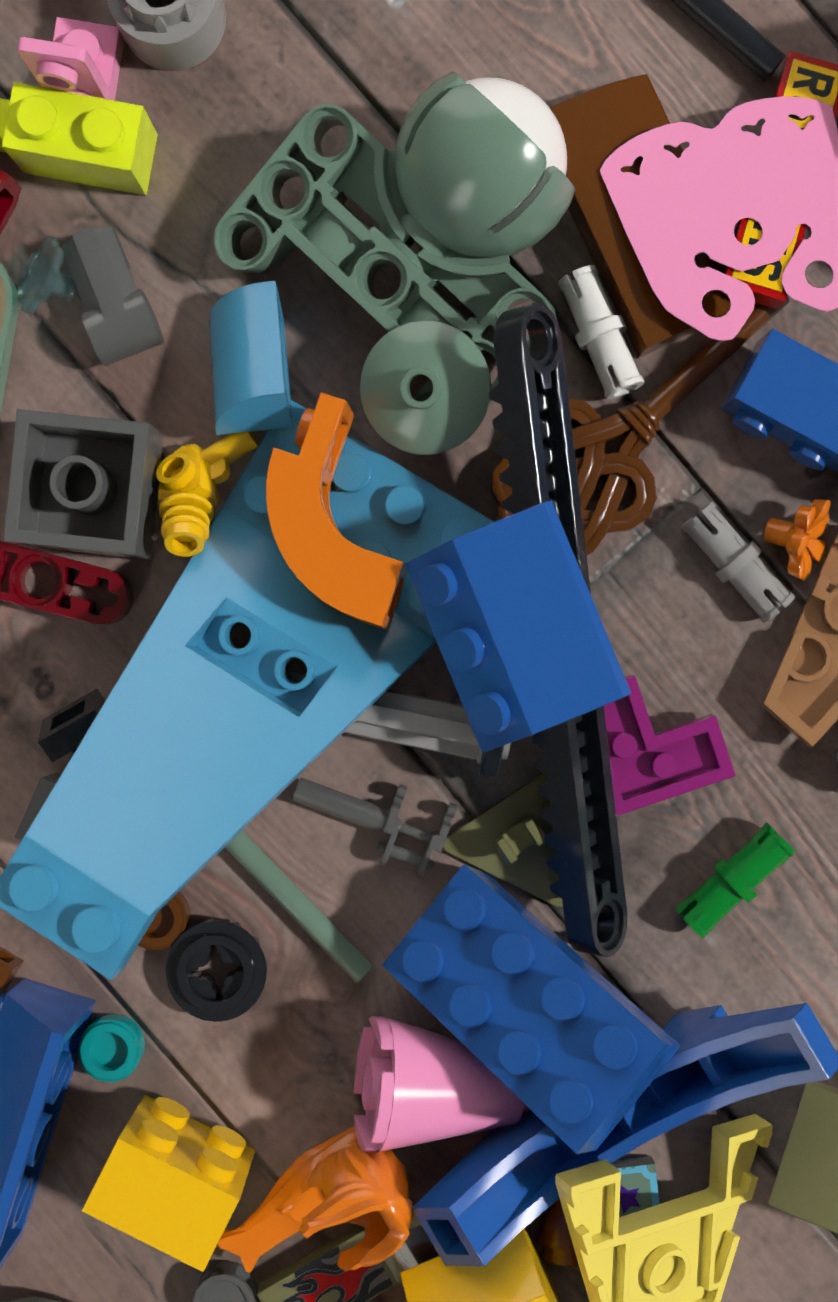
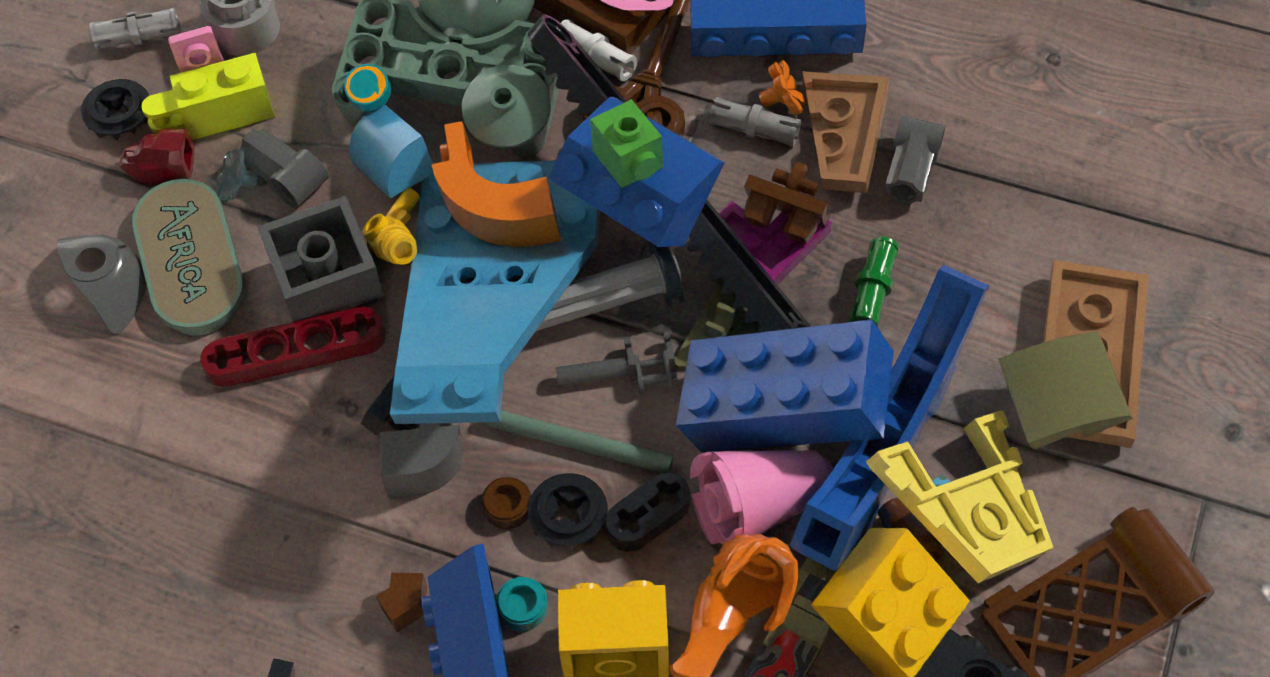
camera: 25 degrees left, 30 degrees down
none -> teal tile [344,64,391,111]
none -> bright green brick [590,99,663,188]
none -> black beam [606,473,690,552]
none -> reddish brown hips [743,162,830,245]

